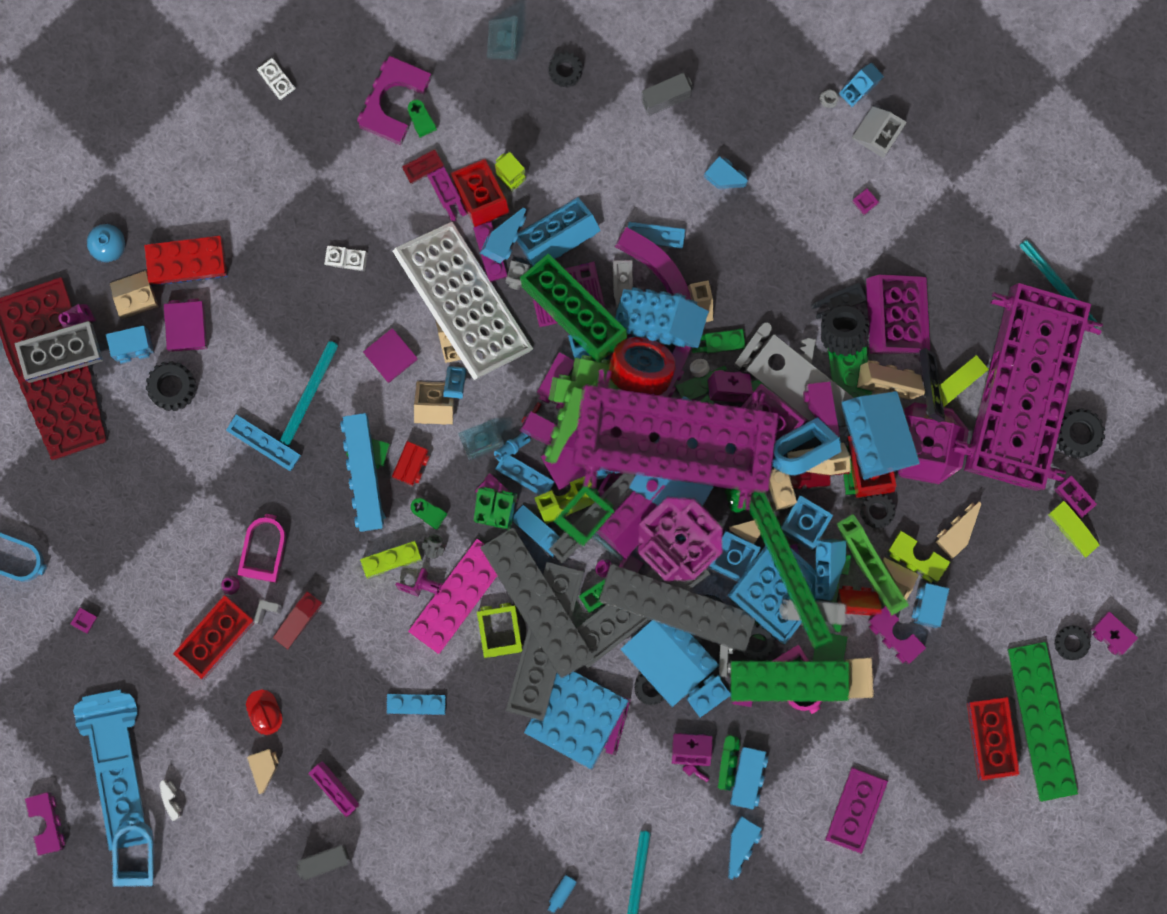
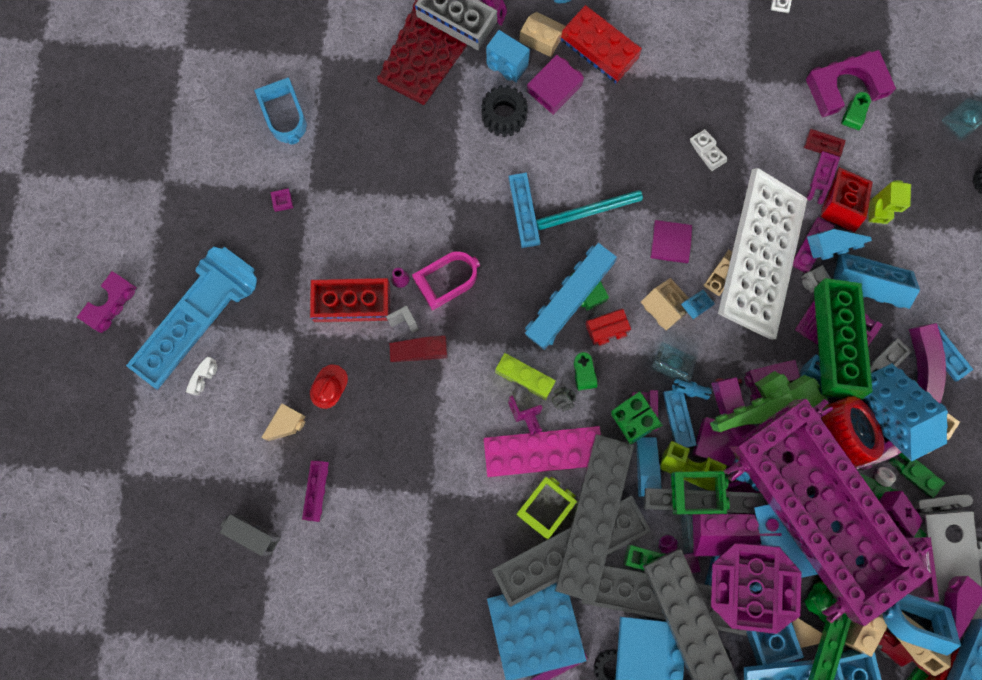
camera: 50 degrees right, 5 degrees down
dark azure window [113,817,154,886] -> none
dark azure plate [387,694,446,715] -> none

